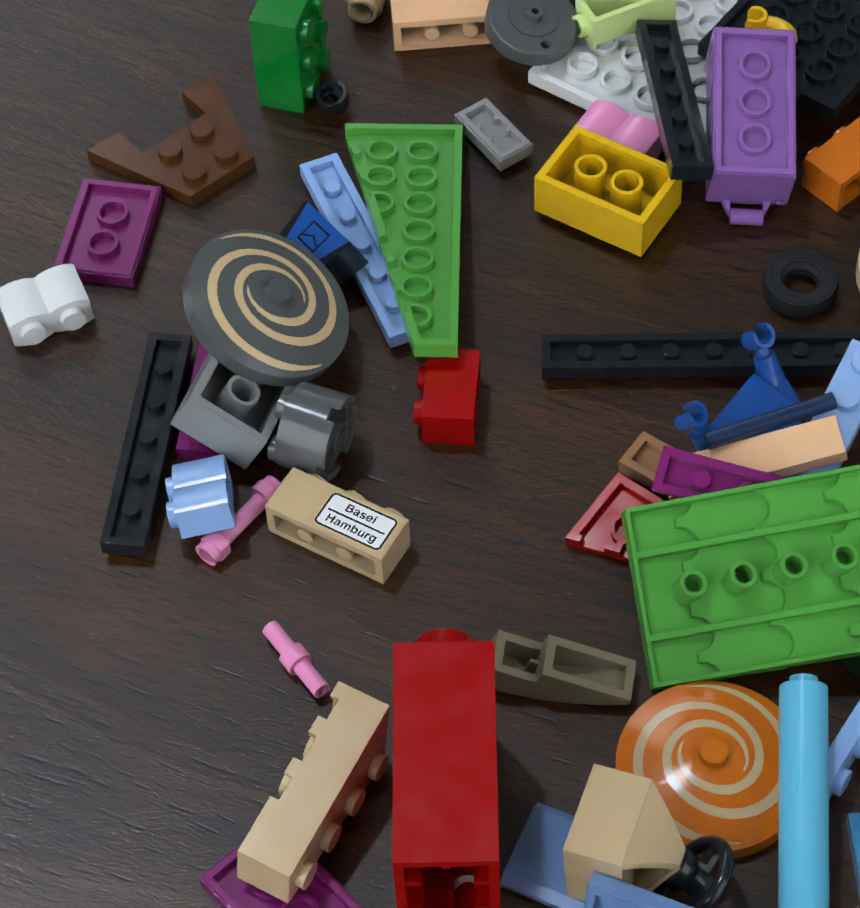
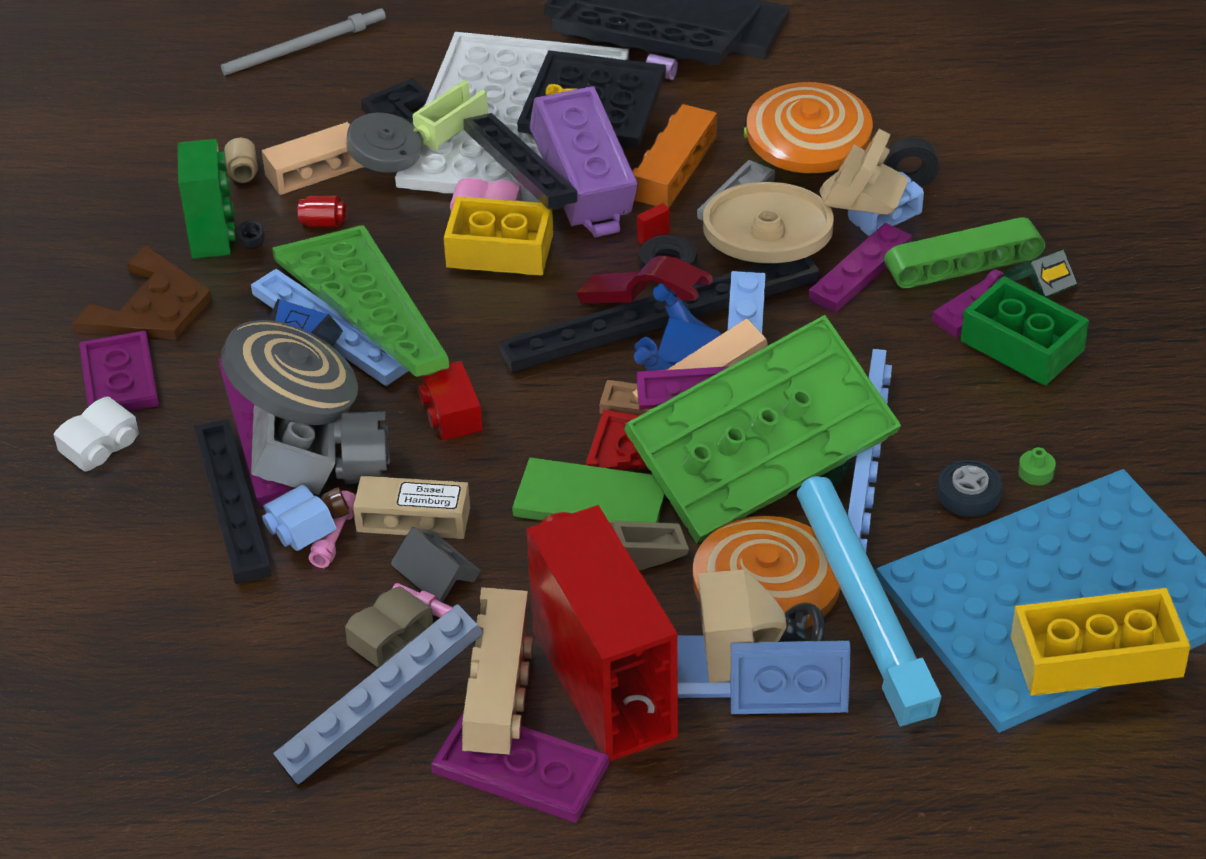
camera: 25 degrees left, 10 degrees down
light grey plate [454,97,533,171] -> none
dark blue bar [703,392,837,450] -> none
none -> sand blue plate [273,604,484,785]
none -> red brick [298,196,347,228]
none -> reddish brown hinge [321,487,350,519]
none -> dark tan brick [345,586,433,668]
none -> dark grey panel [391,527,481,603]
none -> bright green tile [512,457,666,524]
none -> dark red piece [576,255,713,303]
none -> red tile [637,203,670,245]

